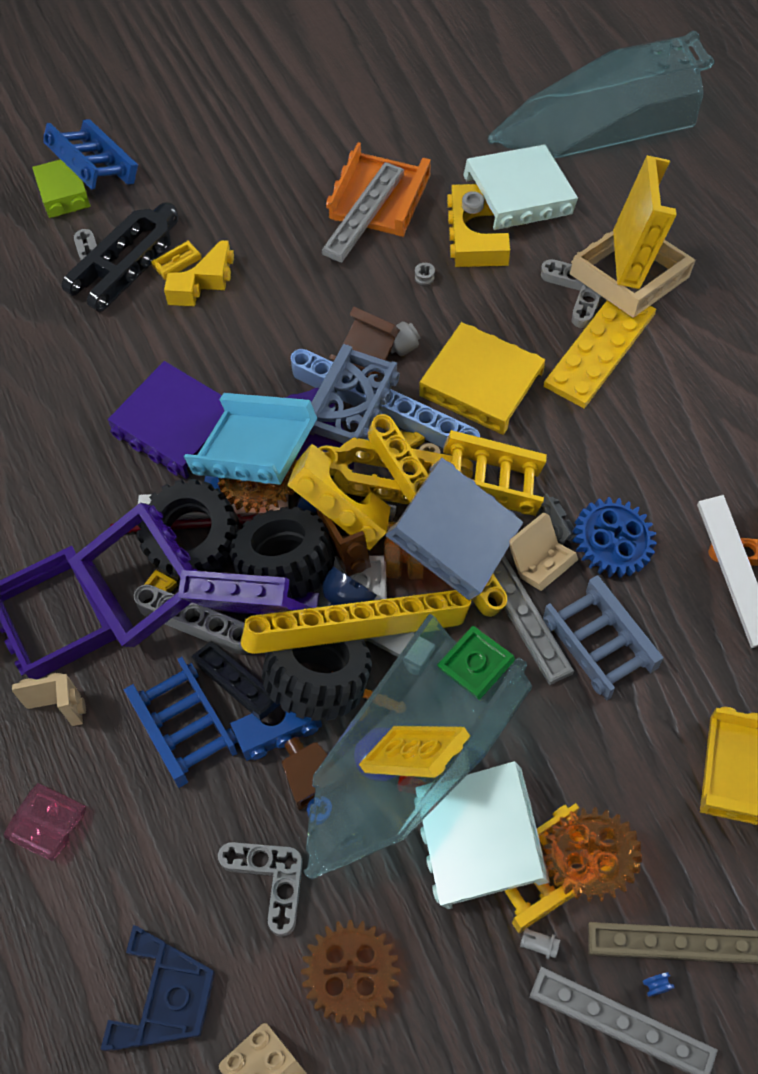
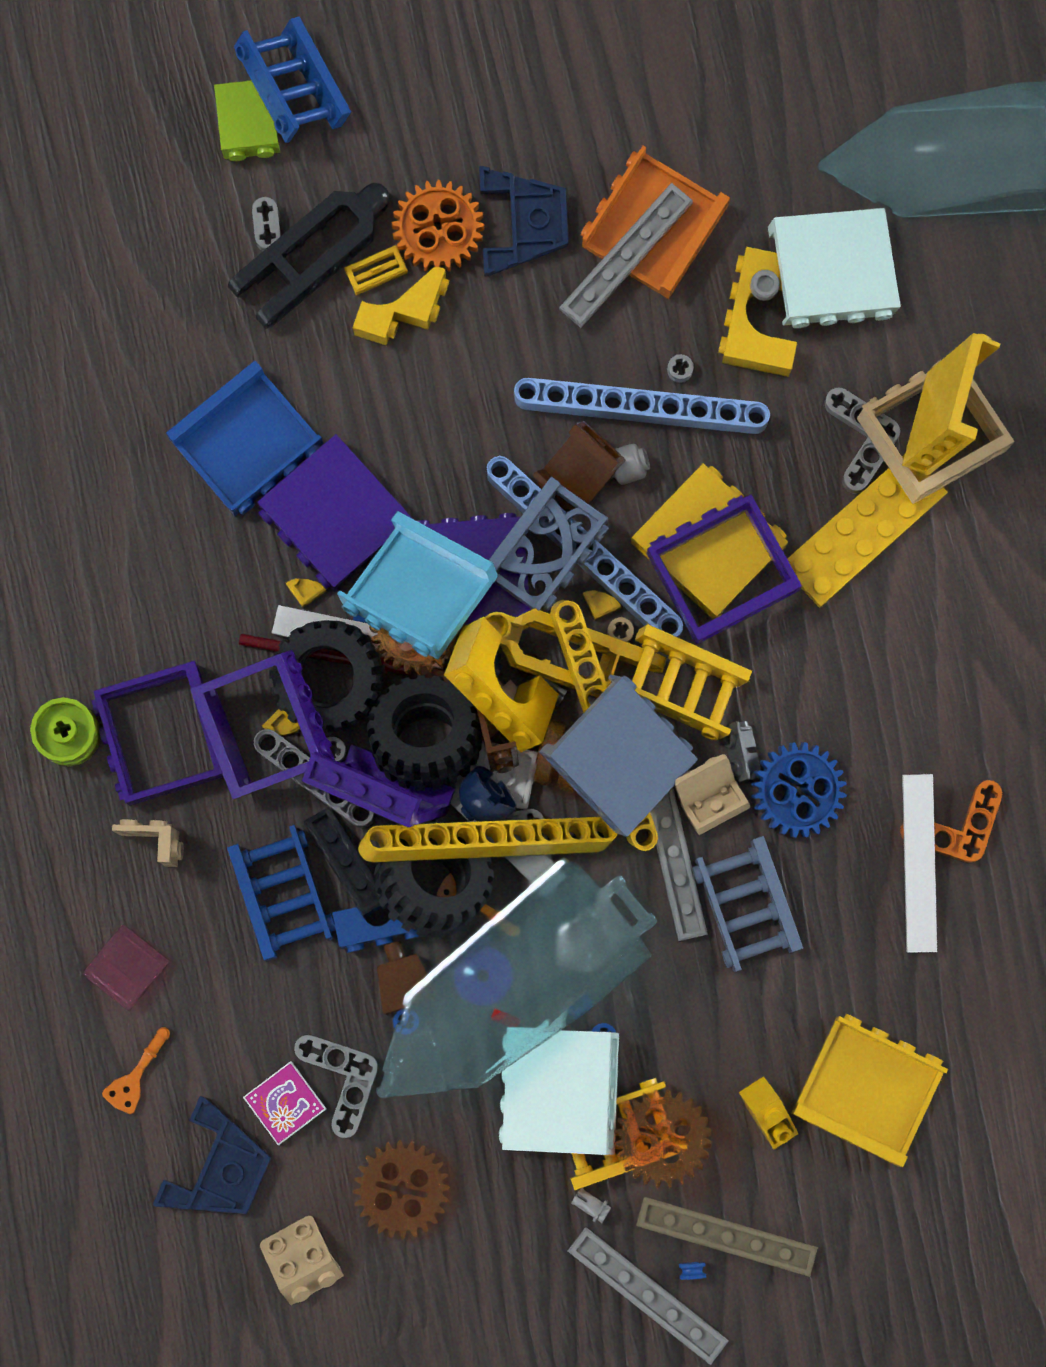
camera: 10 degrees right, 20 degrees up
yellow plate [359,726,470,778] -> none
green plate [437,626,515,700] -> none
none -> orange piece [102,1027,170,1114]
none -> blue panel [166,361,323,516]
none -> tile [243,1061,327,1145]
none -> yellow tile [286,578,327,608]
none -> orange gear [392,180,484,272]
none -> dark blue wing [479,166,568,276]
none -> light blue beam [514,378,770,434]
none -> dark purple window [646,494,802,645]
none -> yellow slope [739,1076,799,1150]

